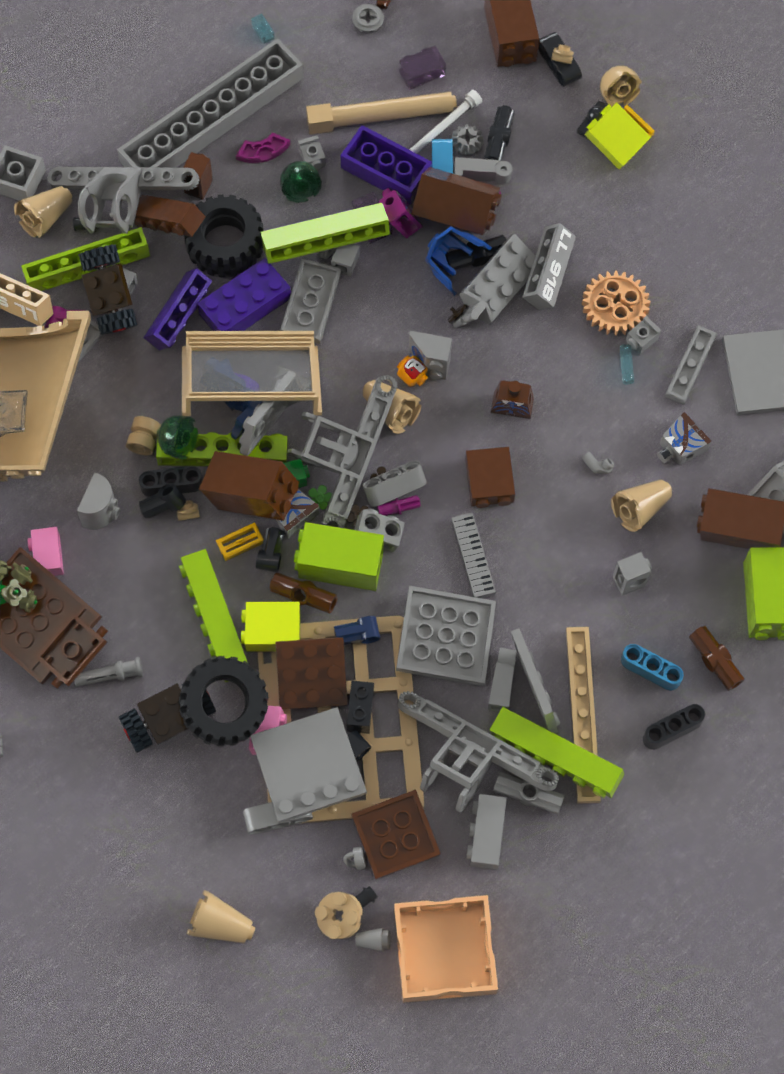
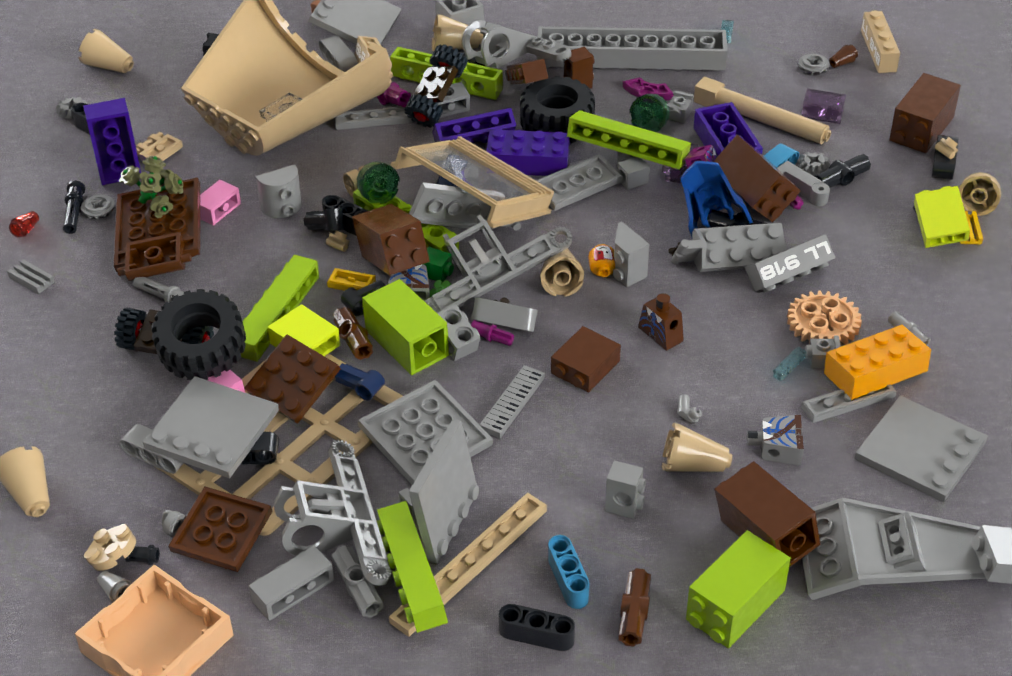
camera: 45 degrees right, 25 degrees down
black brick [347,681,374,734] -> none
white piece [409,90,482,154] -> none
none -> light orange brick [824,325,931,400]
none -> light grey pin [888,311,931,346]

